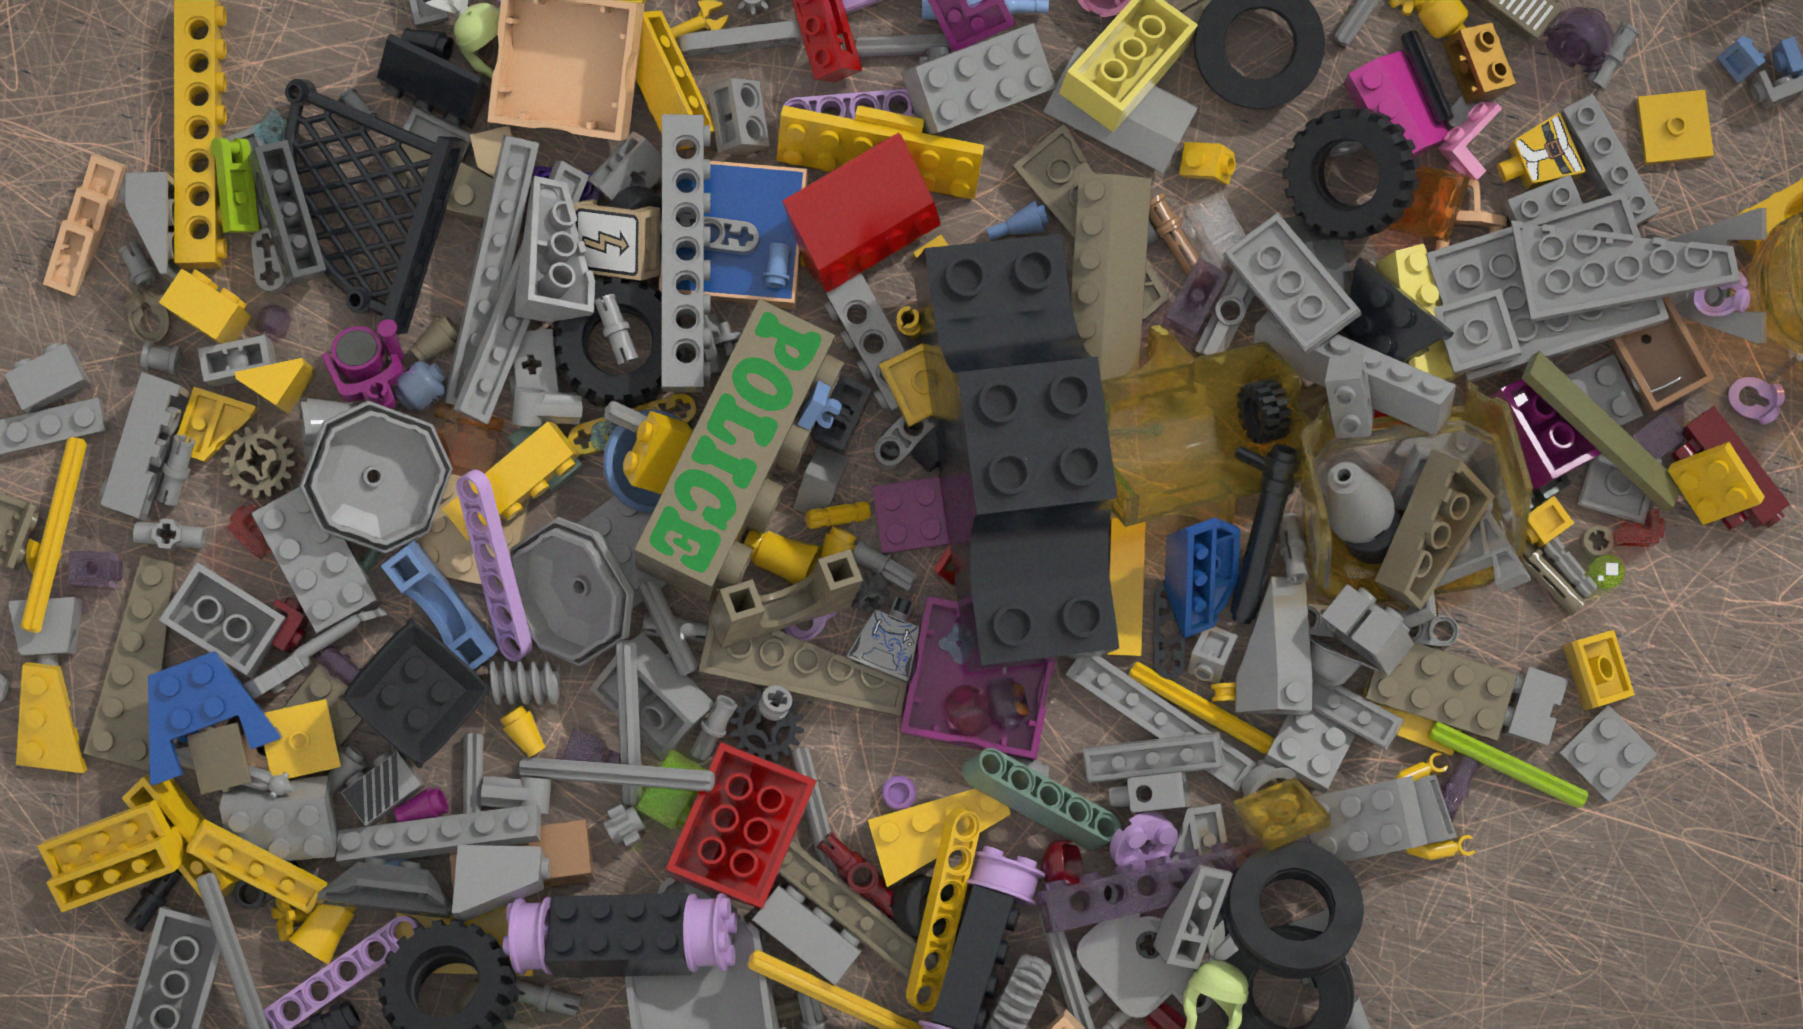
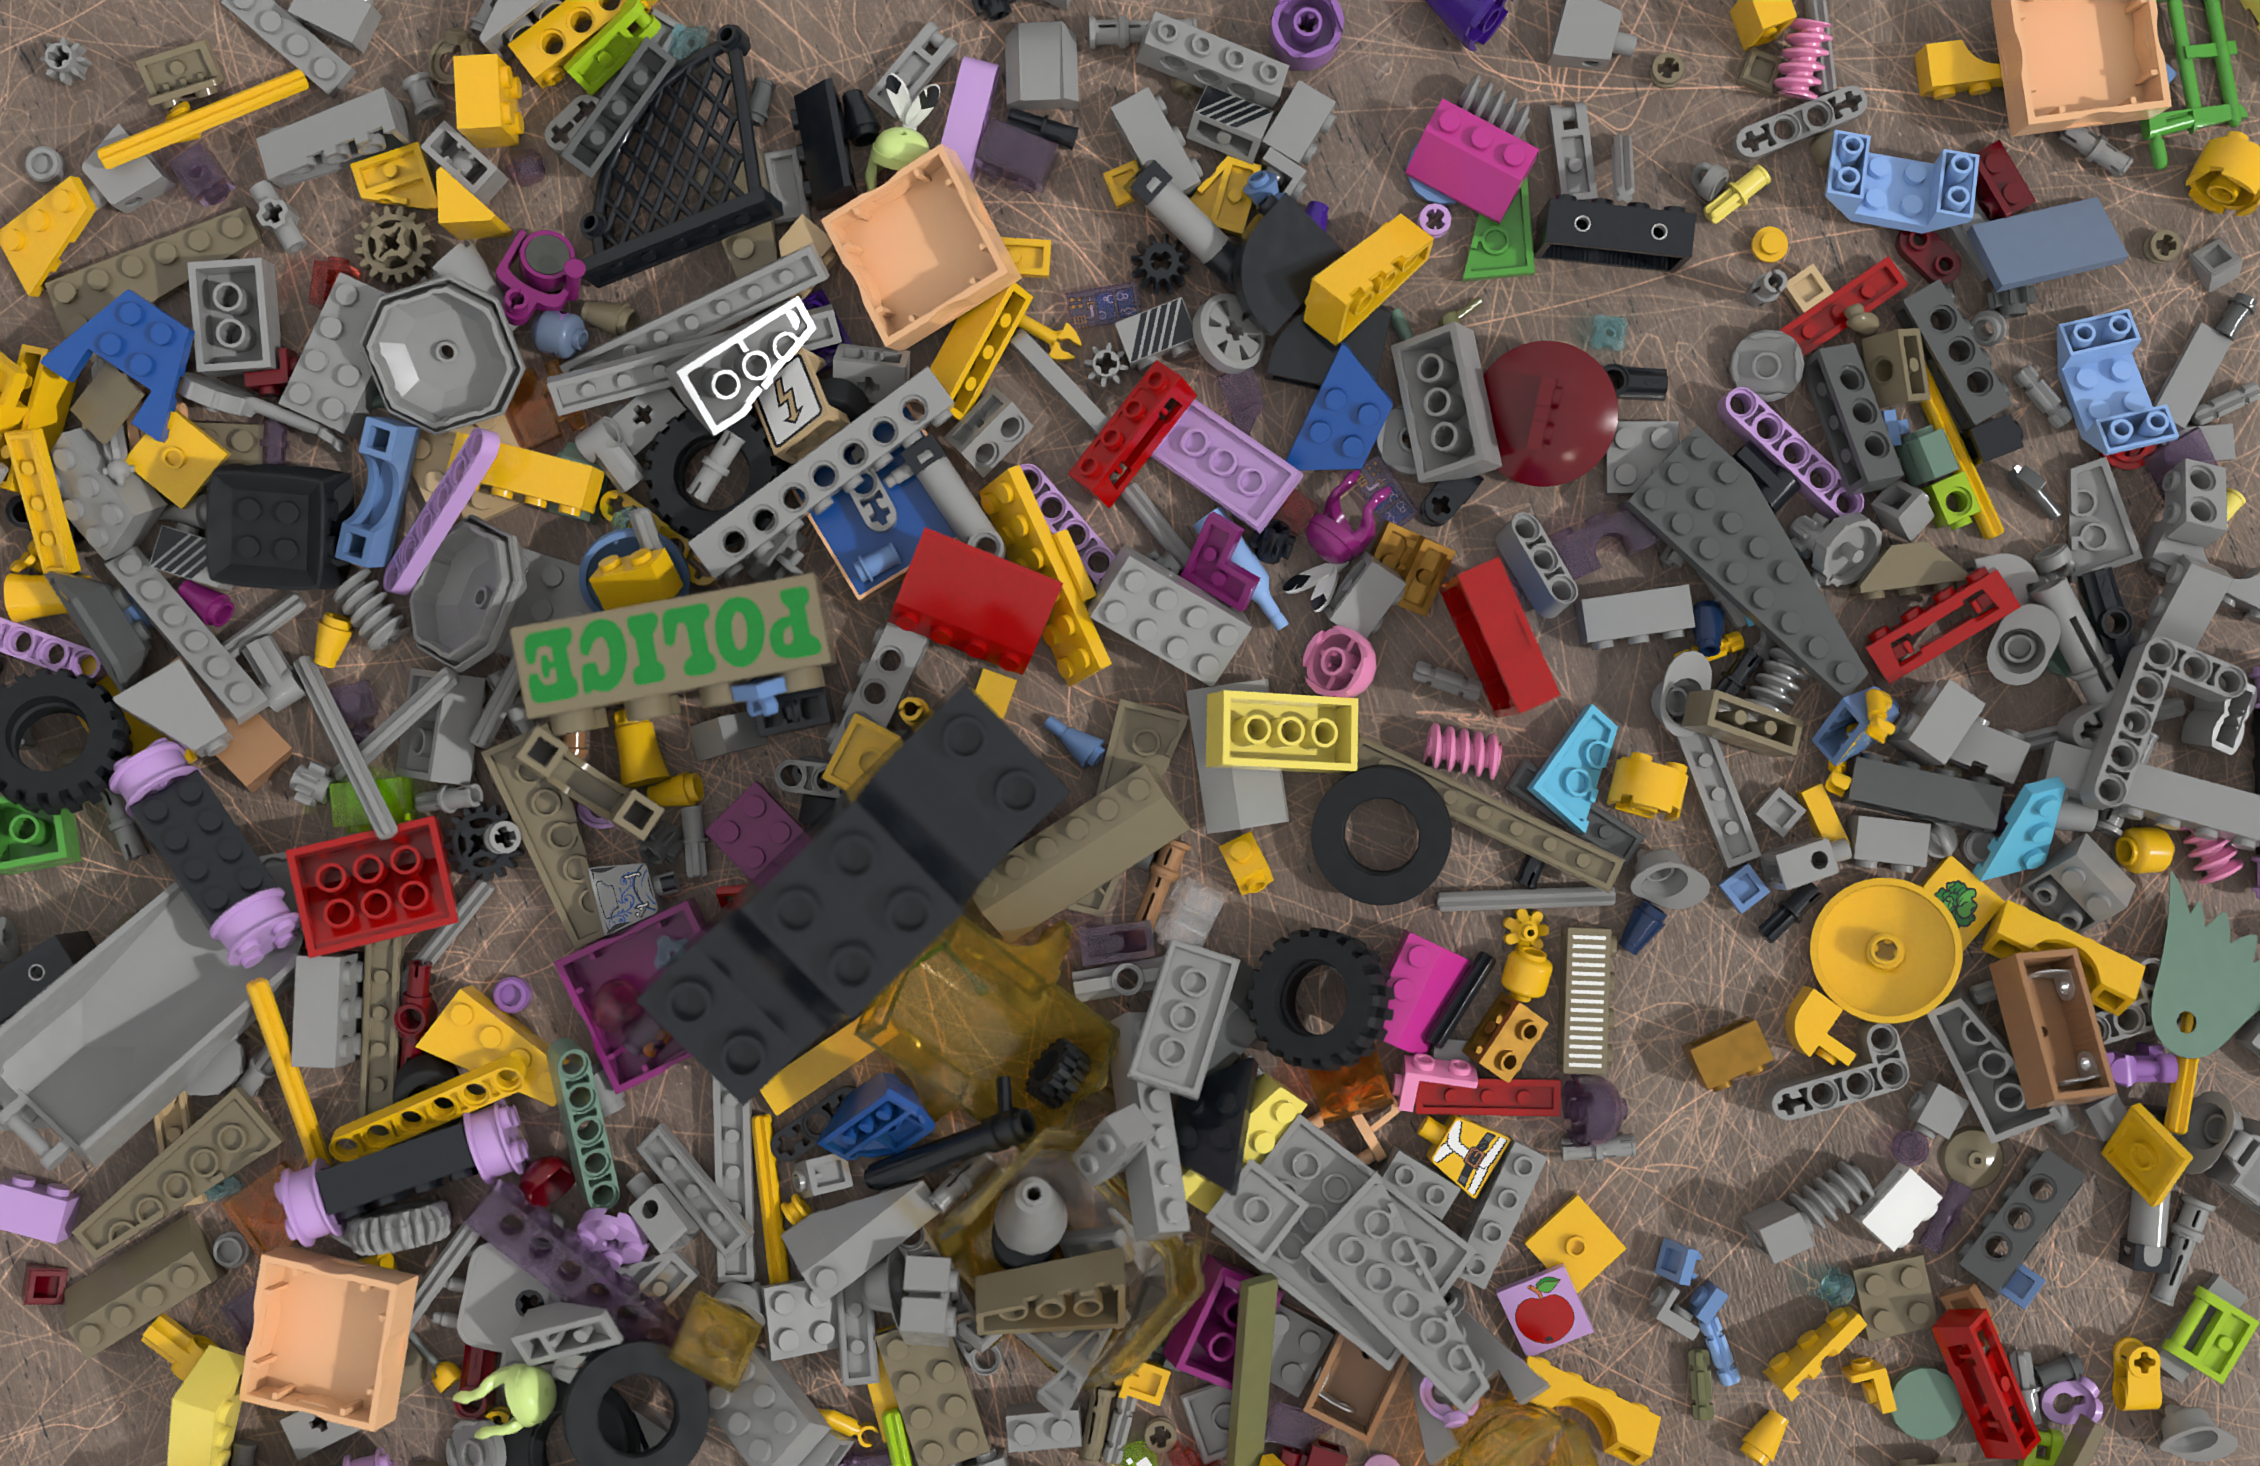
camera: 50 degrees right, 5 degrees up
light grey pin [157,435,196,506] -> none
yellow axle [805,501,871,529] -> none
none -> light grey piece [884,433,1005,559]
none -> light grey brick [1006,1398,1083,1453]
none -> red plate [1414,1077,1561,1117]
none -> tile [1496,1263,1594,1357]

